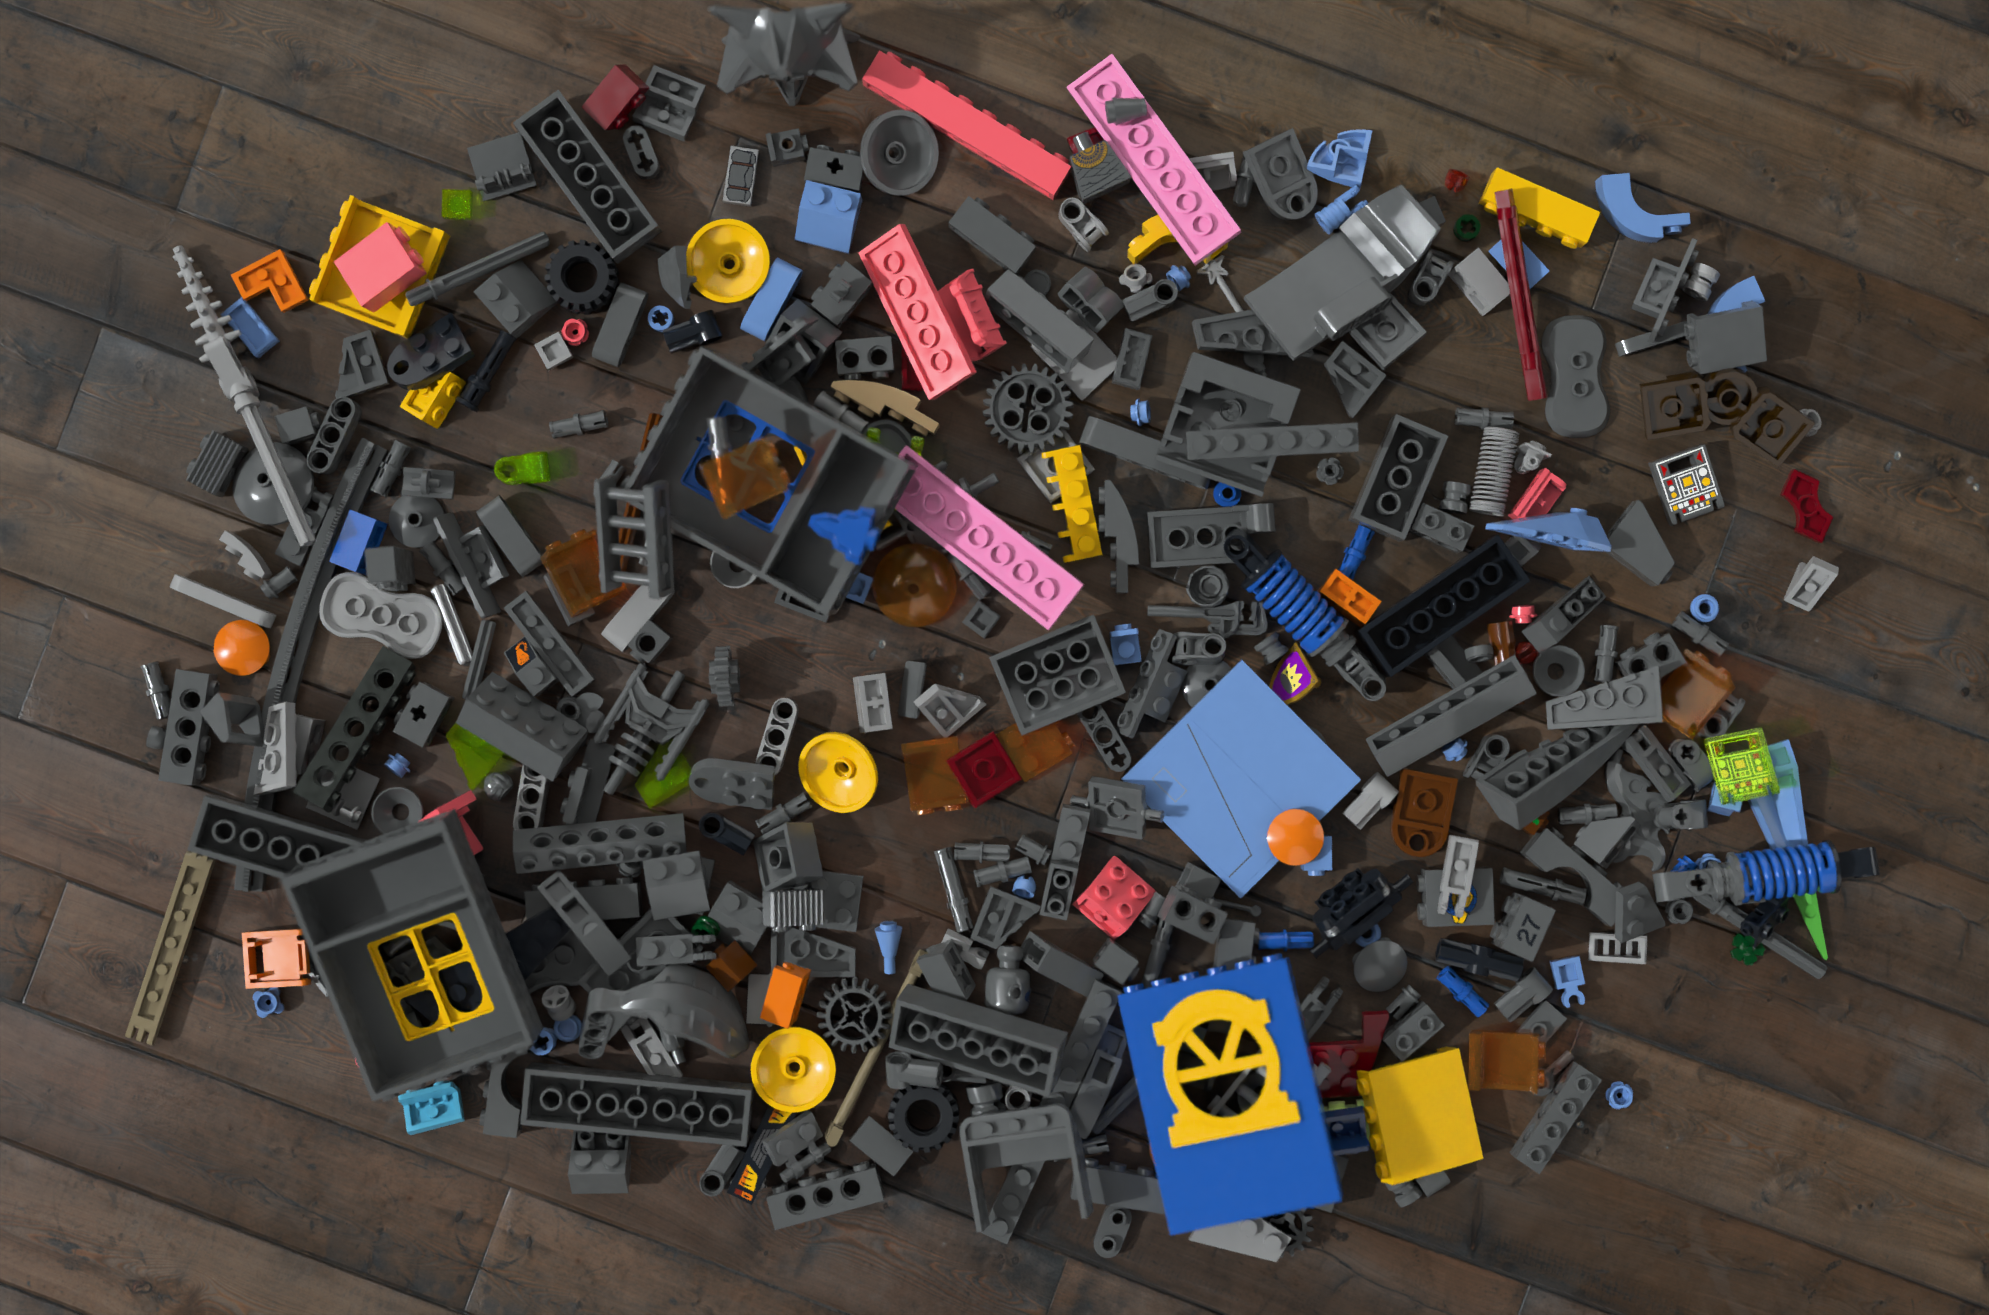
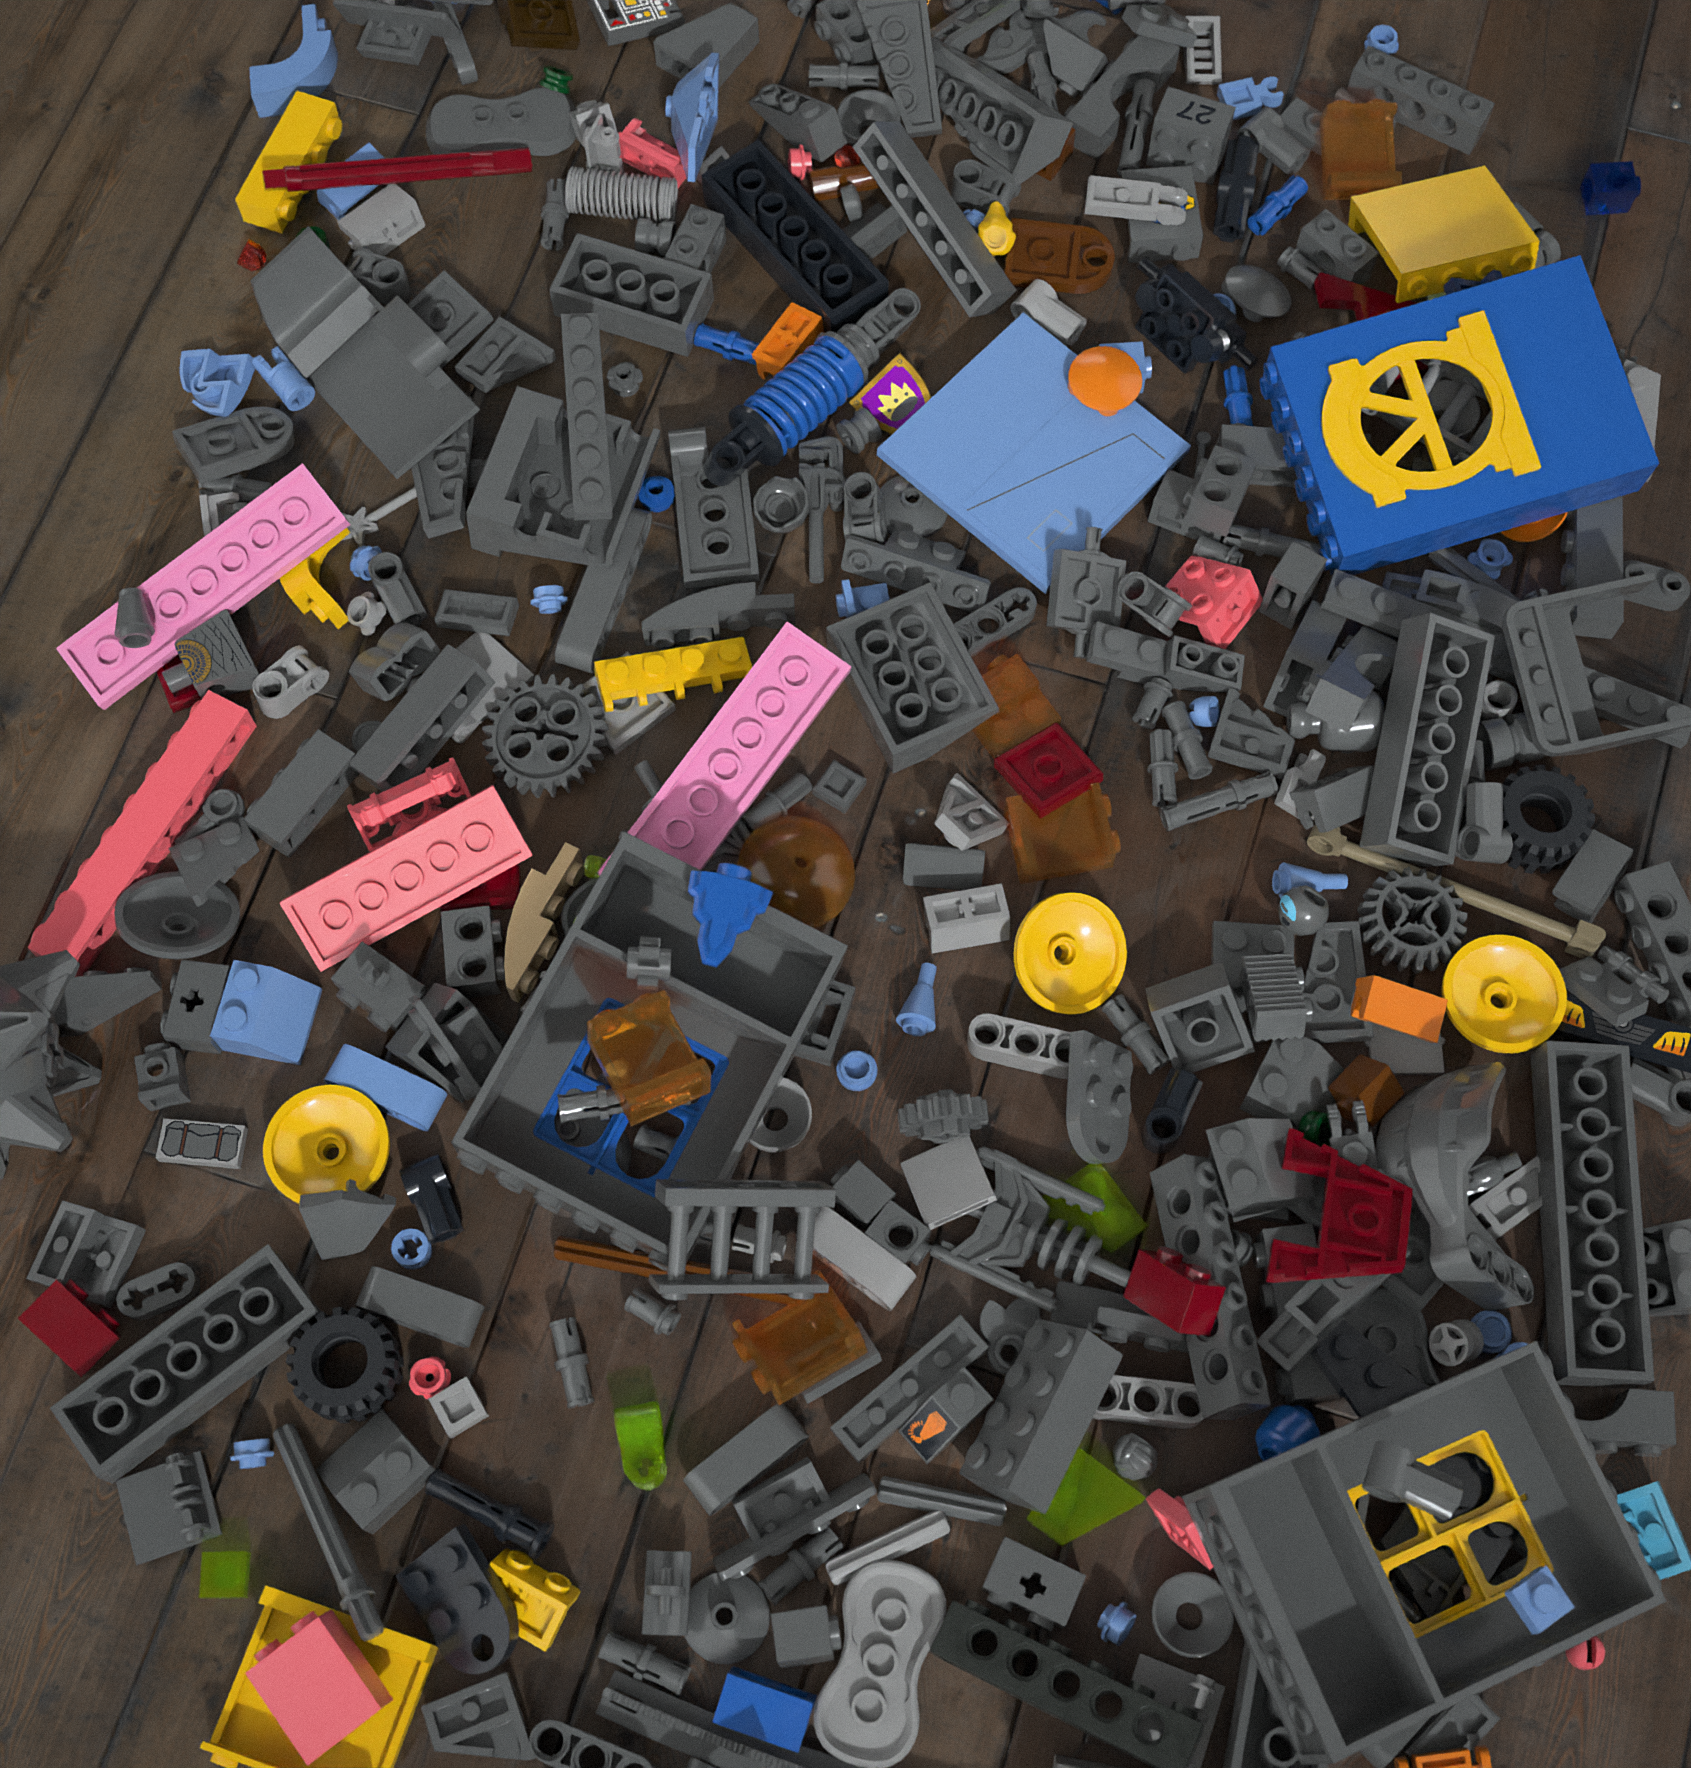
camera: 90 degrees left, 20 degrees down
none -> dark grey slope [54,967,162,1037]
none -> dark grey wing [168,816,260,907]
none -> dark grey plate [174,789,245,844]
none -> medium blue plate [230,1439,274,1469]
none -> dark green bush [539,65,574,94]
none -> light grey brick [569,100,617,148]
none -> dark grey gear [627,936,671,991]
none -> dark grey brick [830,1159,896,1231]
none -> medium blue plate [837,1050,877,1091]
none -> medium blue cone [896,963,937,1036]
none -> light grey piece [900,1136,997,1230]
none -> yellow animal [978,201,1016,256]
none -> dark grey piece [1117,571,1192,638]
none -> dark red brick [1123,1246,1226,1336]
none -> blue head [1255,1405,1320,1461]
none -> dark red wing [1266,1128,1413,1283]
none -> dark grey piece [1278,885,1329,936]
none -> dark grey arch [1305,625,1398,733]
none -> dark grey piece [1362,1441,1463,1520]
none -> medium blue plate [1467,538,1513,580]
none -> medium blue plate [1504,1565,1575,1634]
none -> clear blue brick [1580,161,1641,215]

